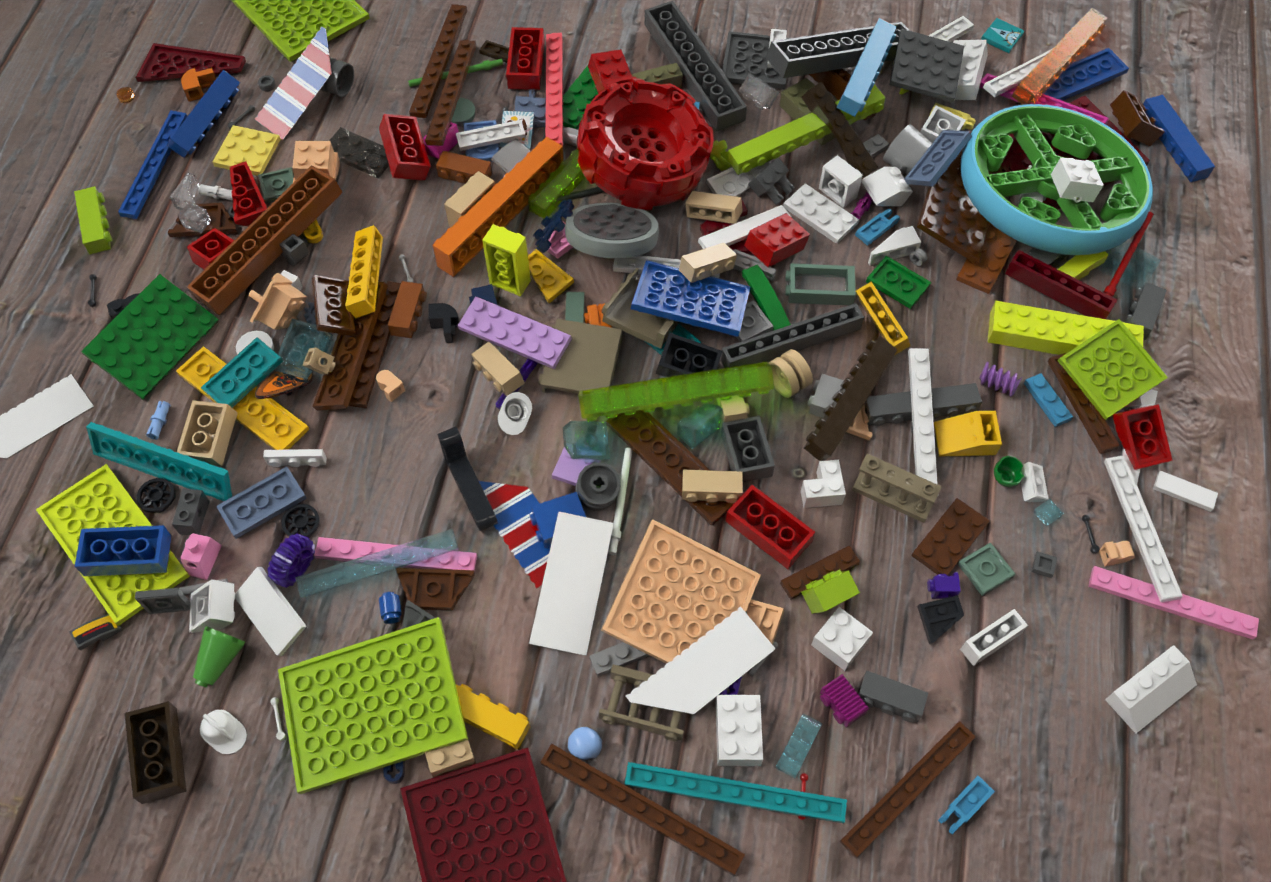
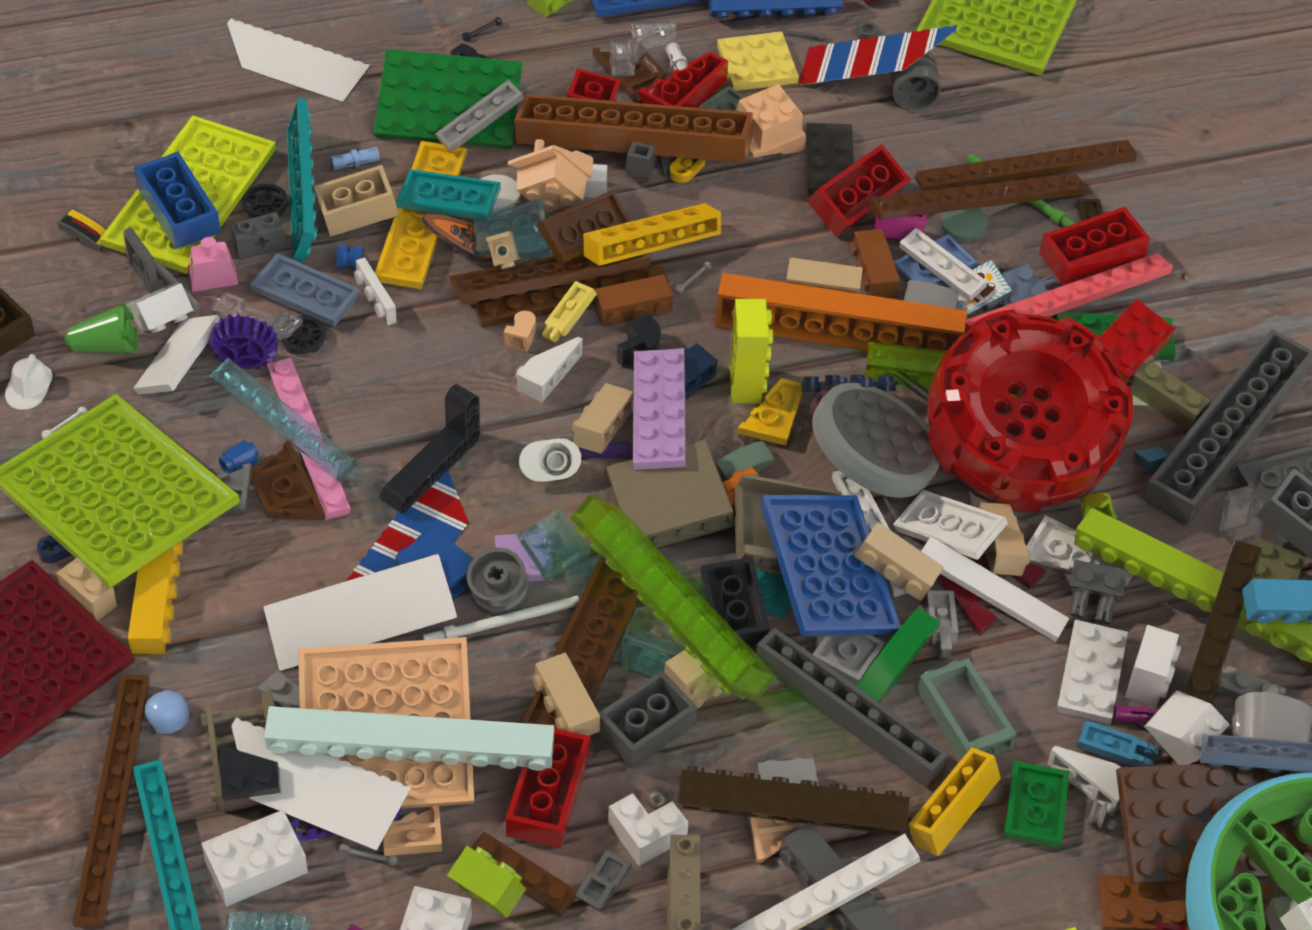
camera: 60 degrees right, 10 degrees down
red brick [744,213,810,267] -> none
tan wheel [767,349,813,398] -> none
none -> clear slope [210,293,303,340]
none -> black wing [219,746,281,801]
none -> light aqua brick [264,706,554,771]
none -> blue wheel [336,244,364,270]
none -> light grey plate [435,80,524,153]
none -> white slope [515,337,583,403]
none -> light yellow hinge [542,281,597,342]
none -> dark grey slope [575,849,632,910]
none -> white tile [893,490,1008,560]

